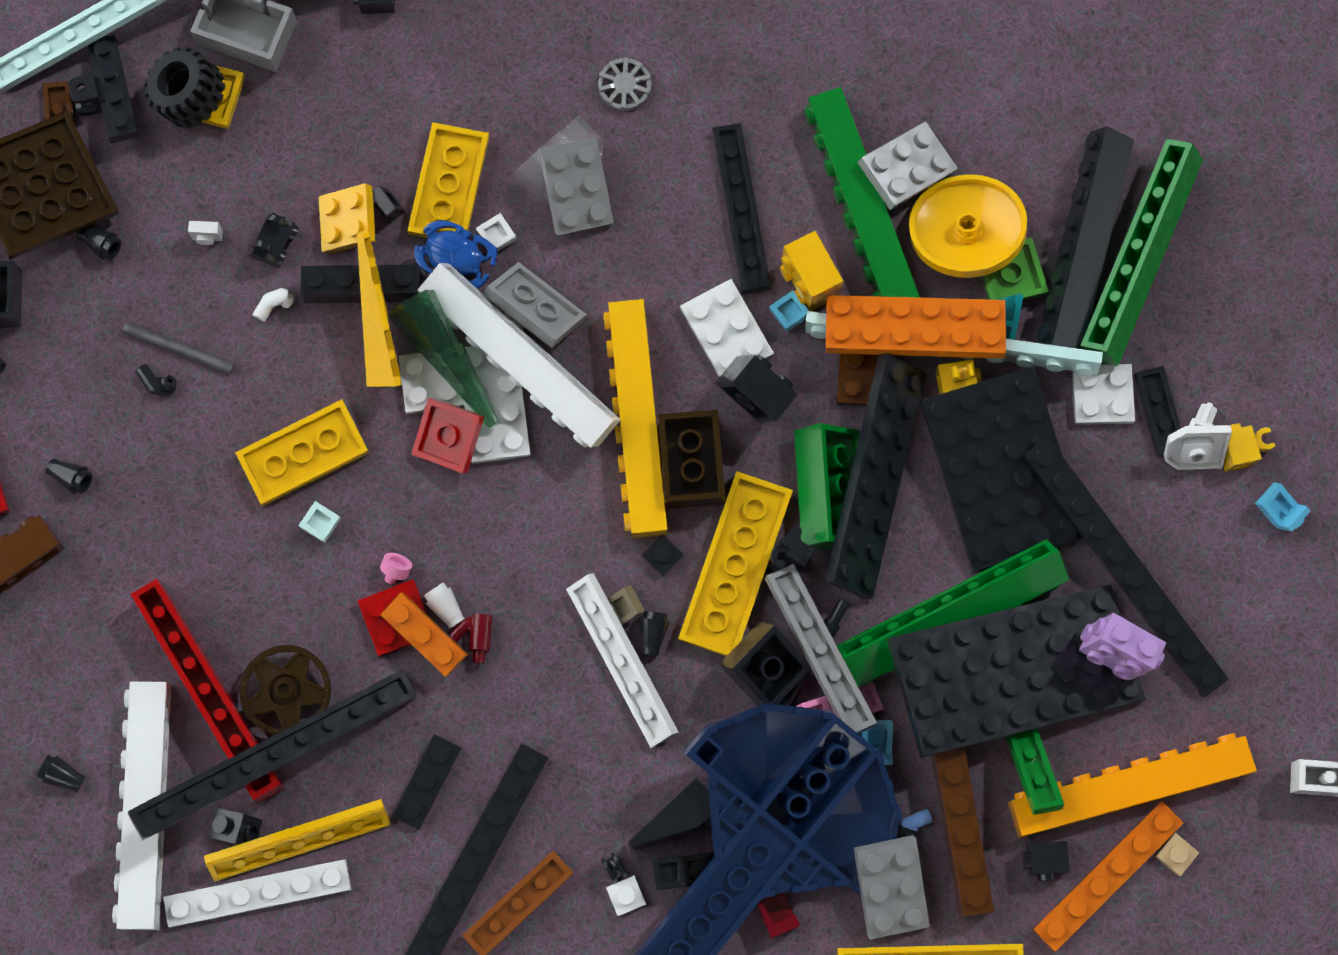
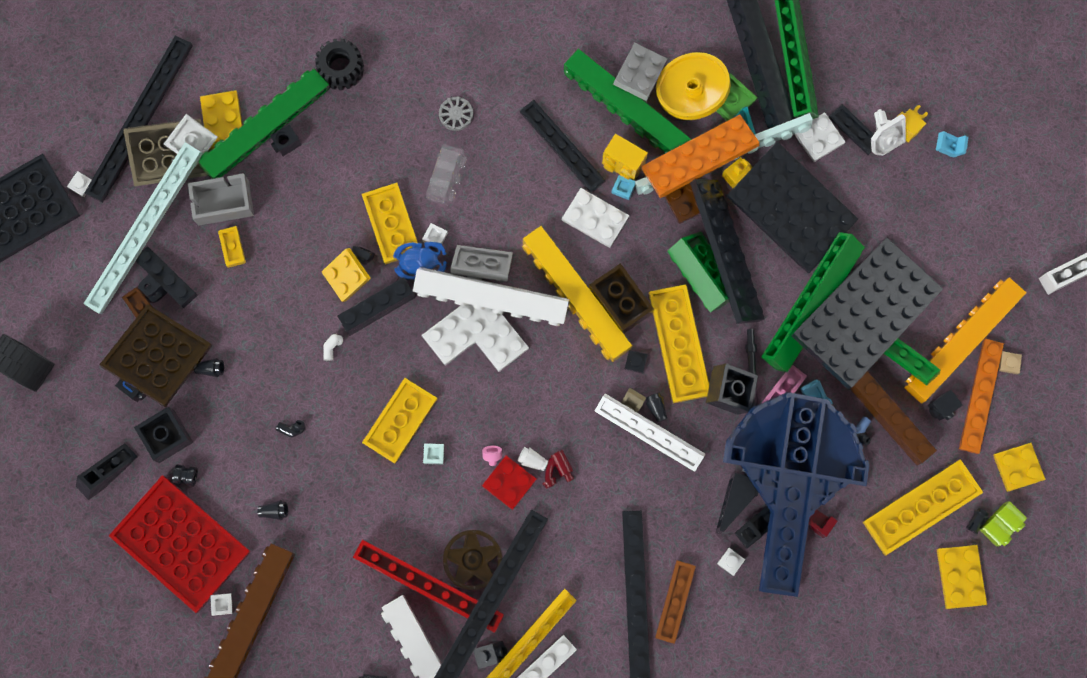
camera: 30 degrees left, 0 degrees up
flat silver bar [122,322,235,375] -> none
black tyre [144,47,225,128] -> none
white plate [188,221,223,245] -> none
black piece [249,212,299,268] -> none
yellow wedge [357,230,402,387] -> none
orange plate [381,593,468,677] -> none
clear green wedge [388,290,500,428] -> none
black plate [392,734,462,830] -> none
red plate [411,398,484,473] -> none
light grey plate [538,137,614,235] -> none
black bush [601,852,627,883] -> none
black brick [715,355,798,422] -> none
light grey plate [765,564,877,734] -> none
black piece [769,526,815,573] -> none
light grey plate [854,835,930,940] -> none
black plate [1022,437,1229,697] -> none
lavender brick [1079,613,1166,680] -> none

